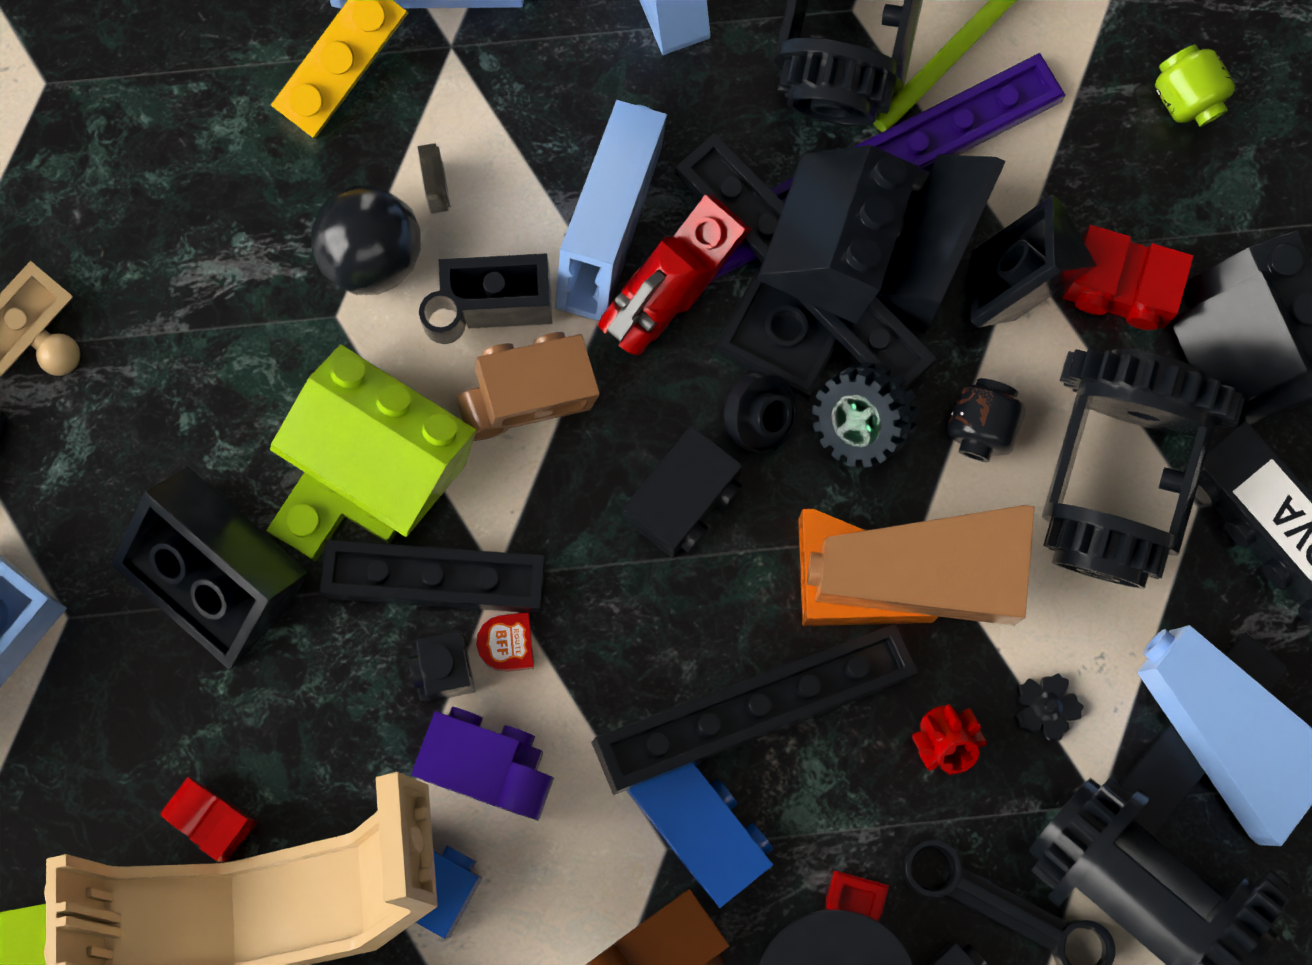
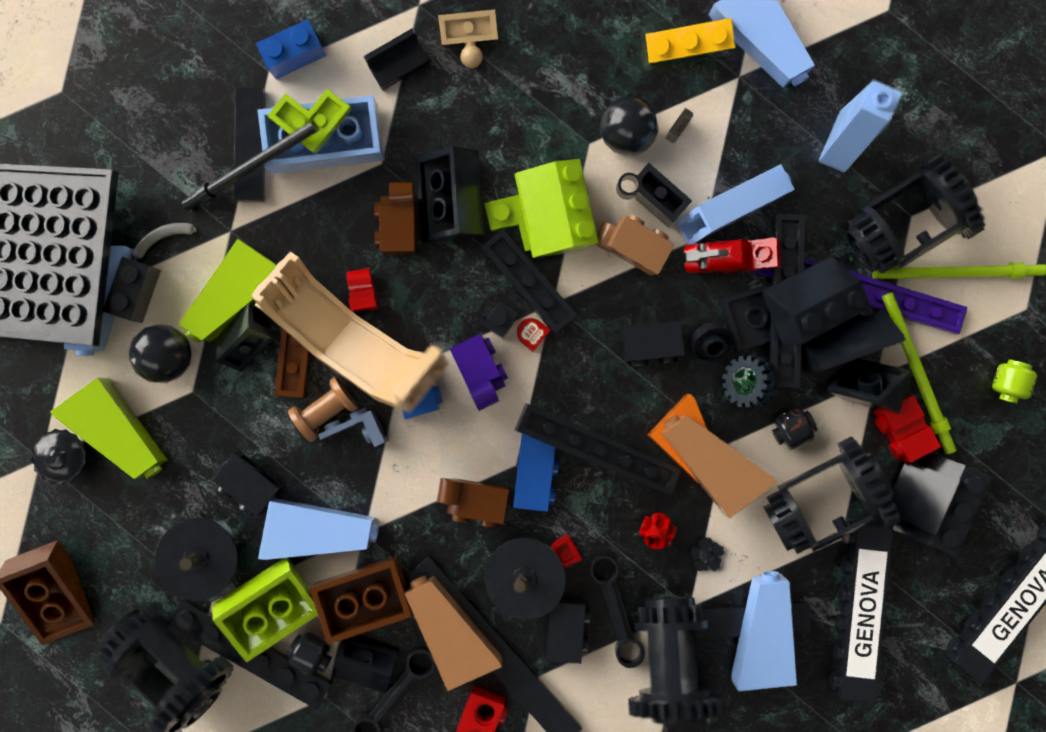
camera: 50 degrees right, 10 degrees up
none -> reddish brown hinge [374,182,417,255]
none -> lime bar [881,292,957,454]

